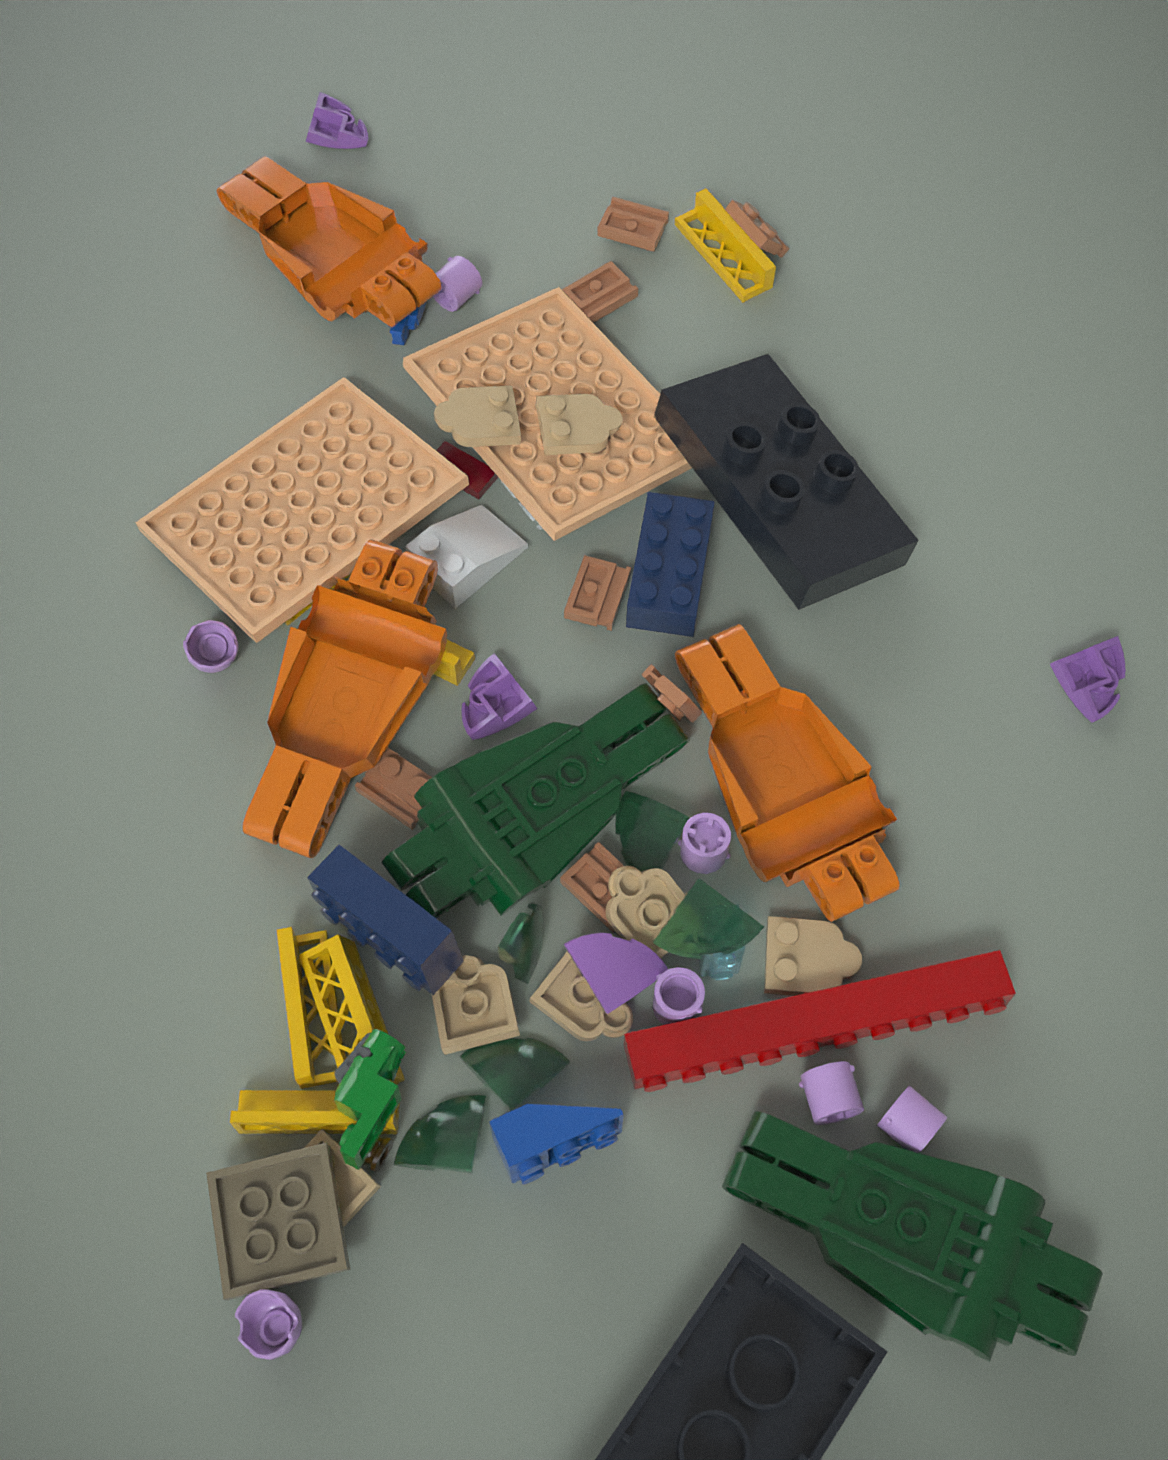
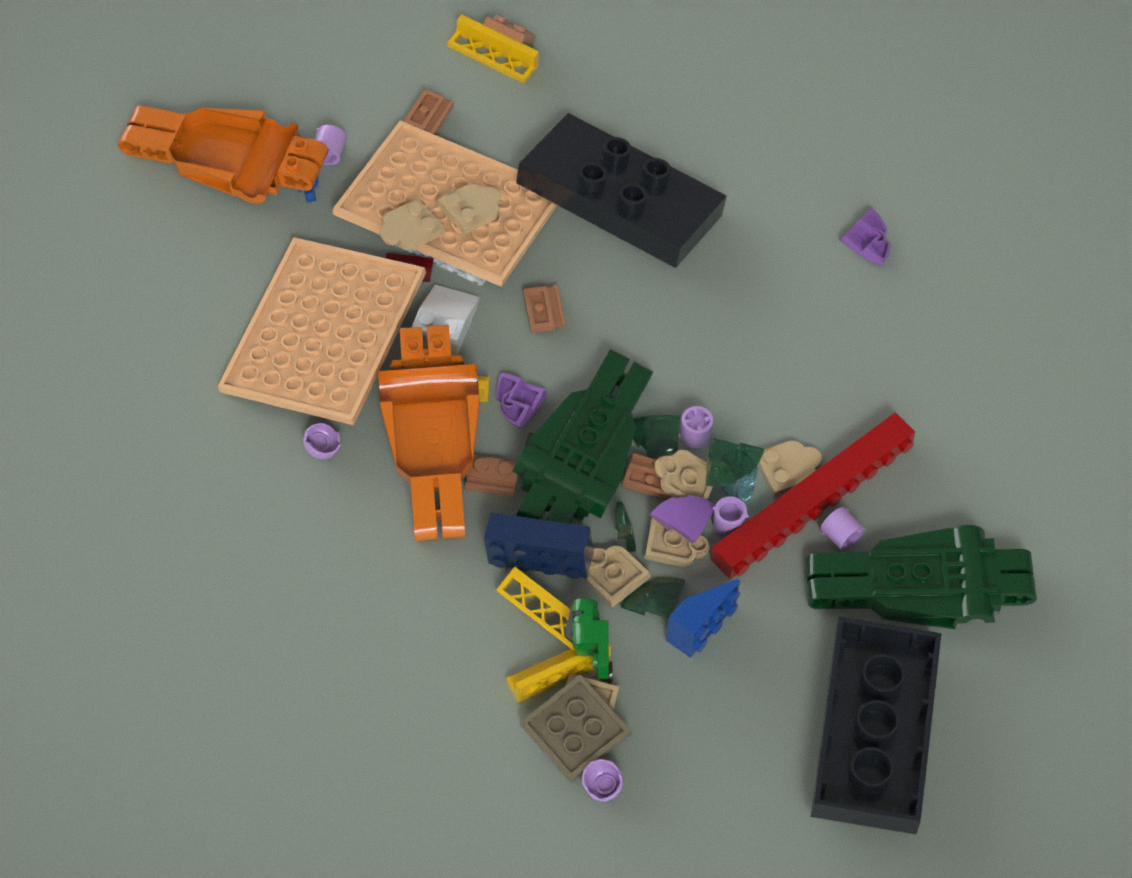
camera: 30 degrees left, 5 degrees down
yellow fence [276,927,343,1089] -> none
medium lavender brick [306,92,368,149] -> none
clear green brick [394,1095,486,1174] -> none
nougat plate [597,197,669,252] -> none
dark blue brick [626,492,715,637] -> none
nougat plate [641,664,702,723] -> none
orange piece [675,624,900,922] -> none
lavender piece [877,1086,948,1153] -> none

